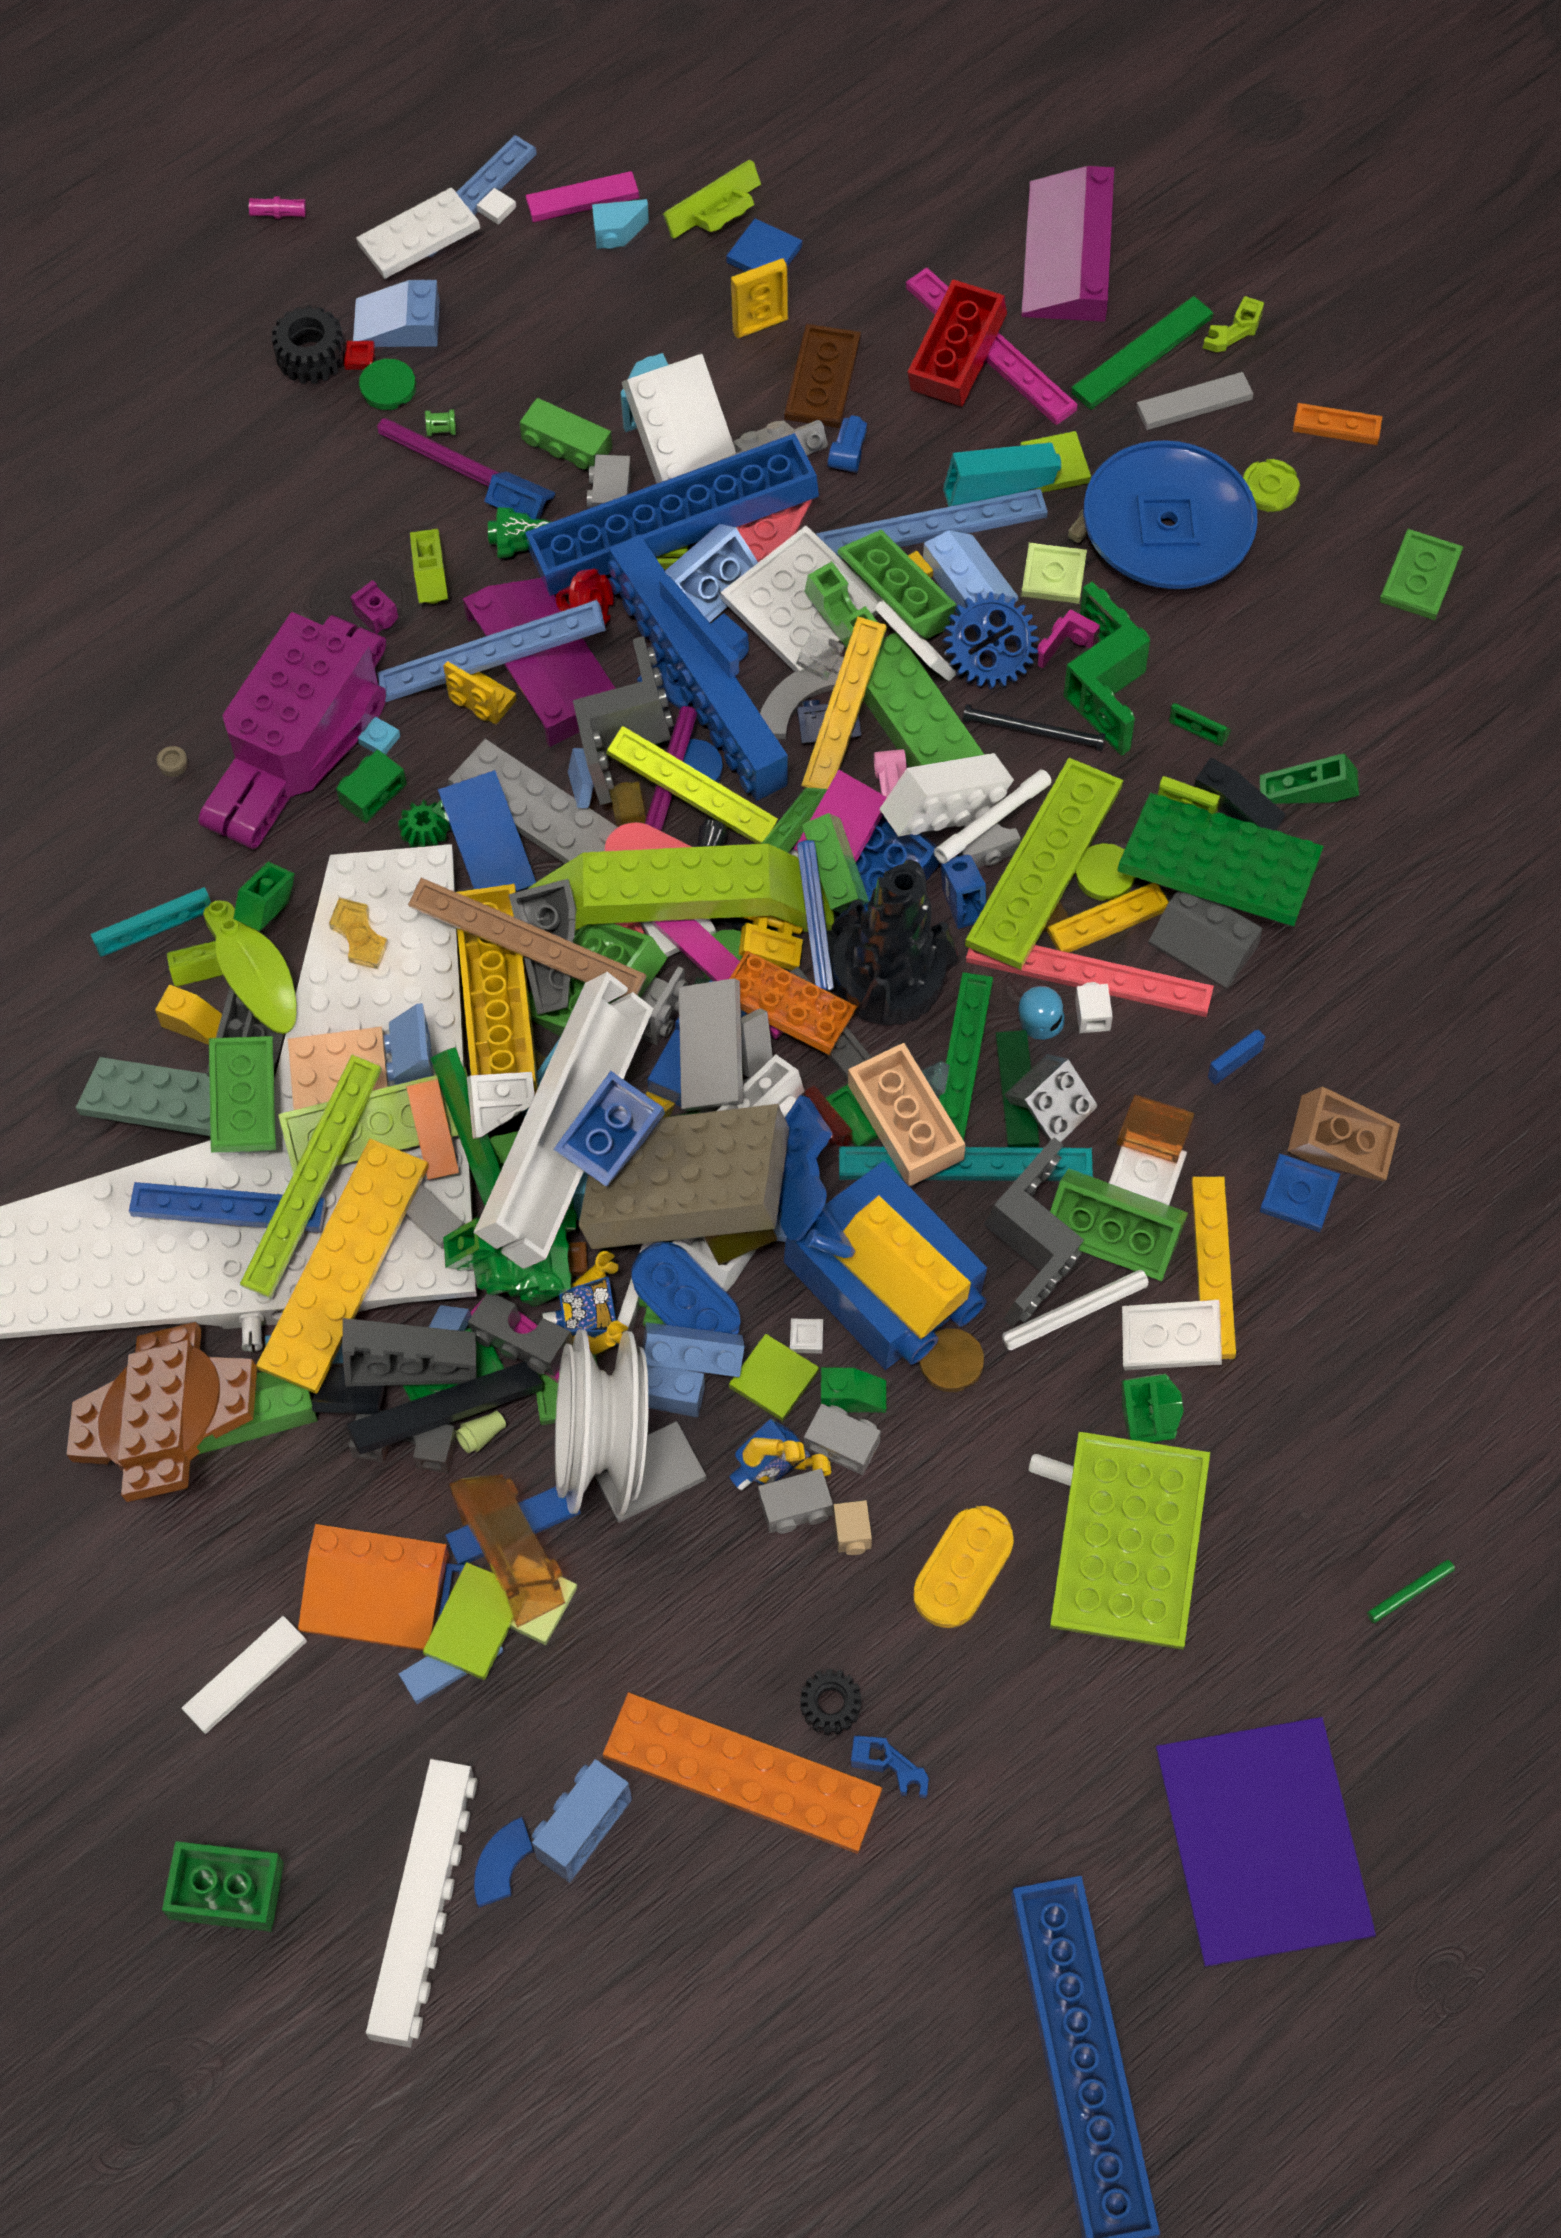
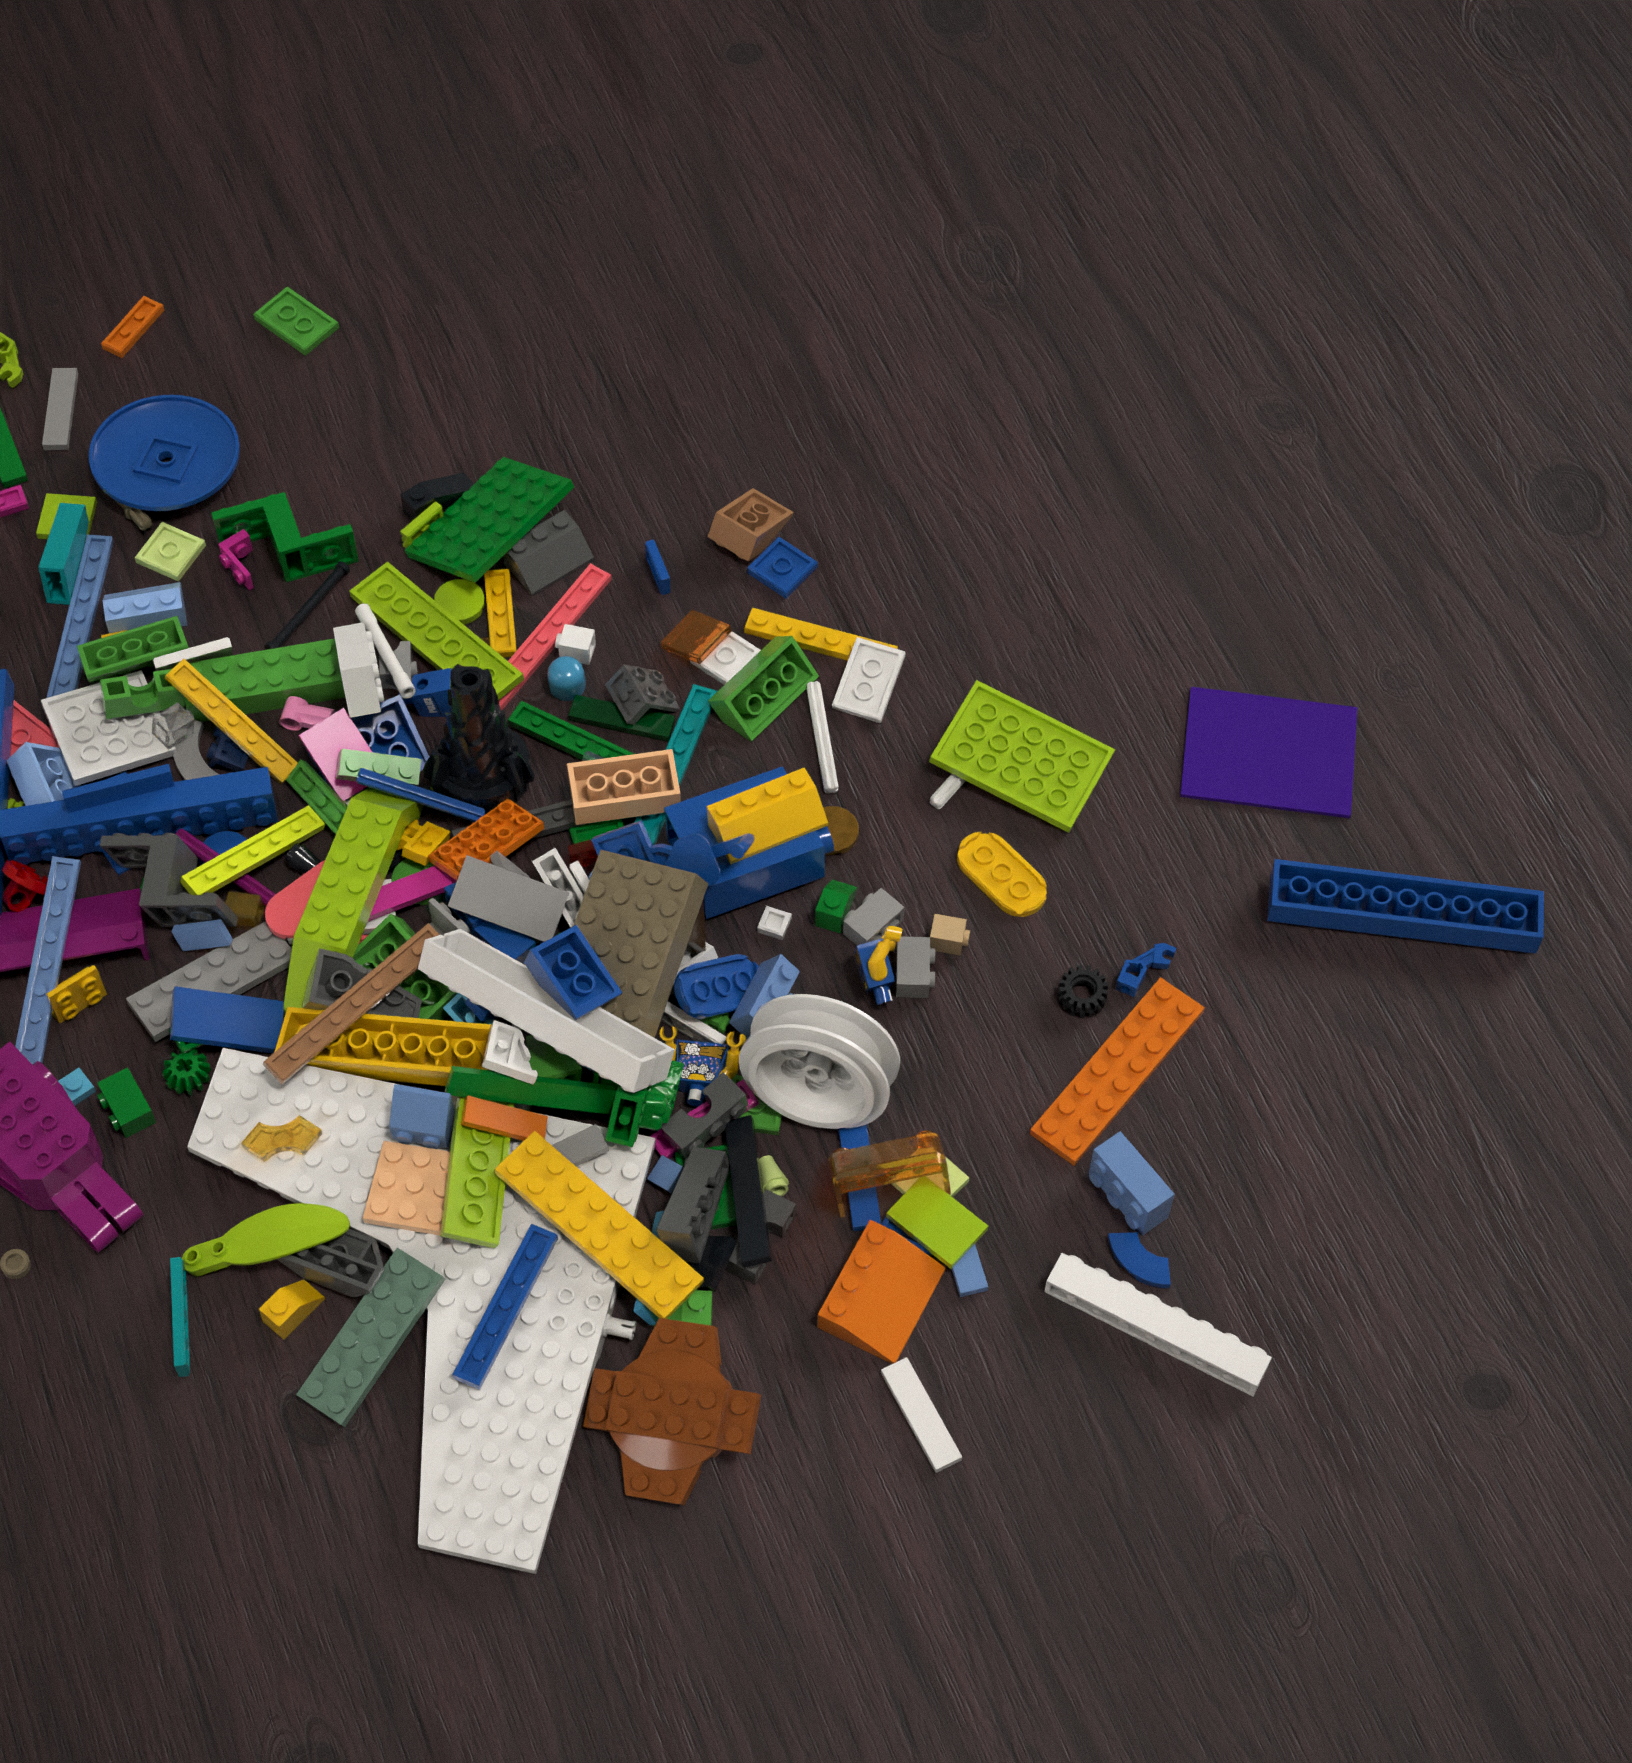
camera: 75 degrees left, 5 degrees down
green brick [162,1841,284,1932] -> none
lime slope [167,941,223,986] -> none
bright green tile [209,1036,276,1153] -> none
green brick [233,861,295,931] -> none
lime tile [240,1055,382,1299] -> none
lime tile [729,1334,819,1422] -> none
blue gear [942,591,1039,689] -> none
dark grey bracket [983,1137,1084,1328] -> none
green slope [1122,1373,1184,1443] -> none
green slope [1169,703,1231,746] -> none
lime tile [1243,459,1300,512] -> none
green slope [1260,753,1359,804] -> none
green bar [1367,1559,1455,1623] -> none

